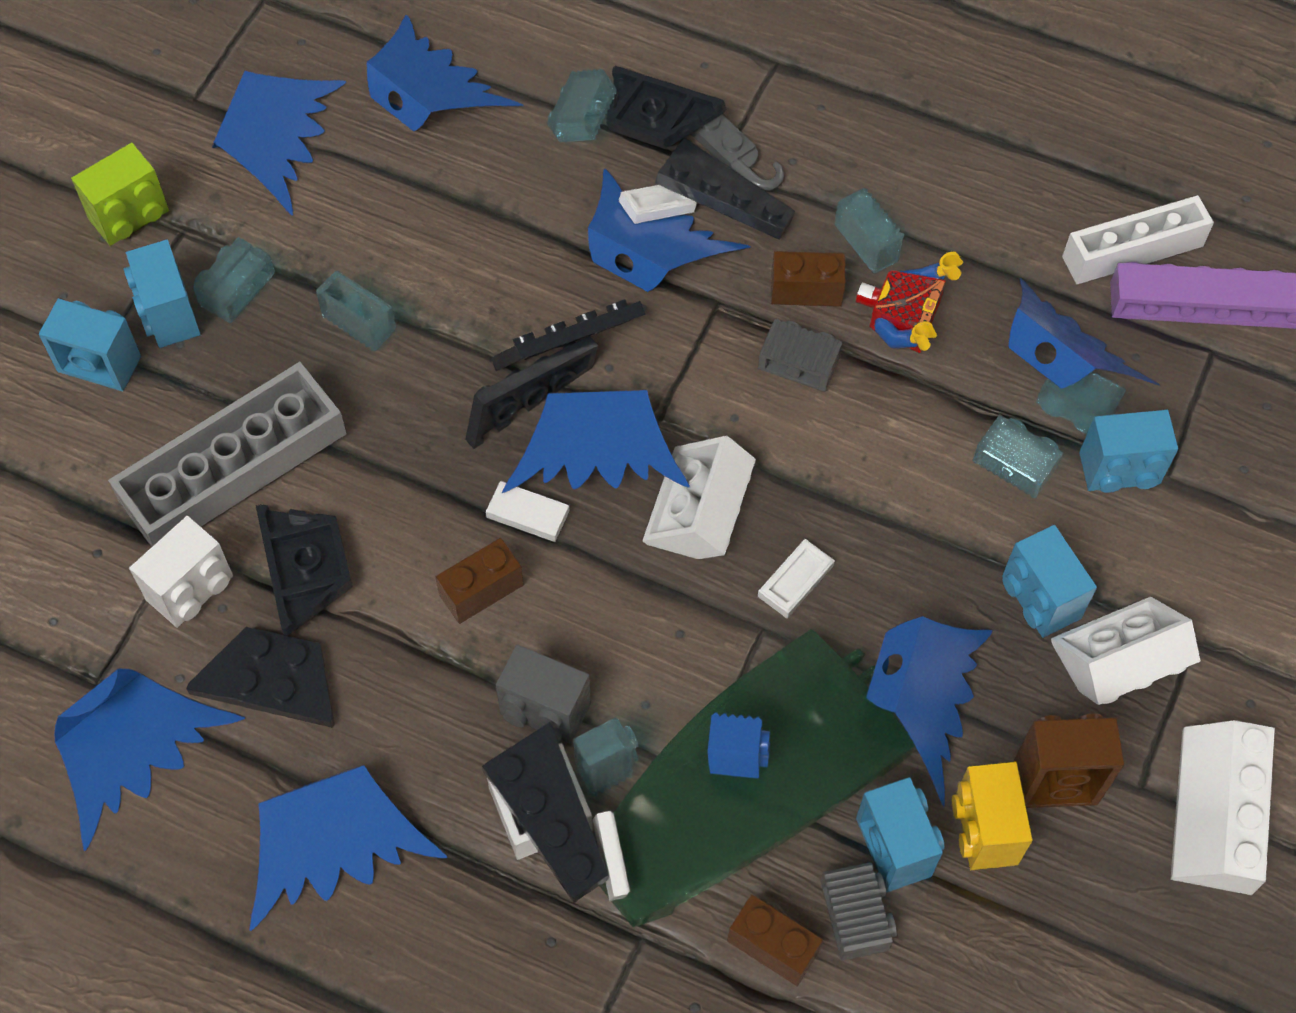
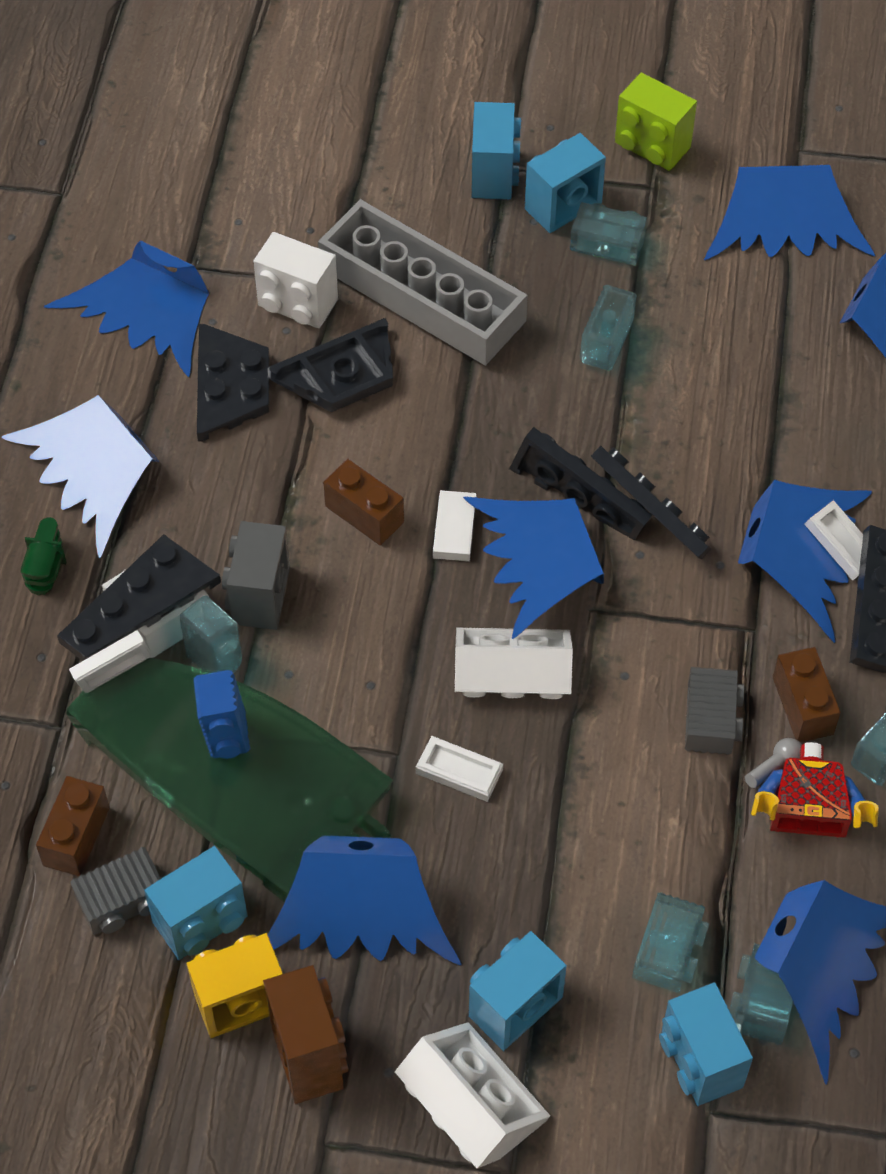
camera: 75 degrees right, 5 degrees down
none -> dark green arm [21,517,67,595]
none -> light grey bar [745,738,802,788]

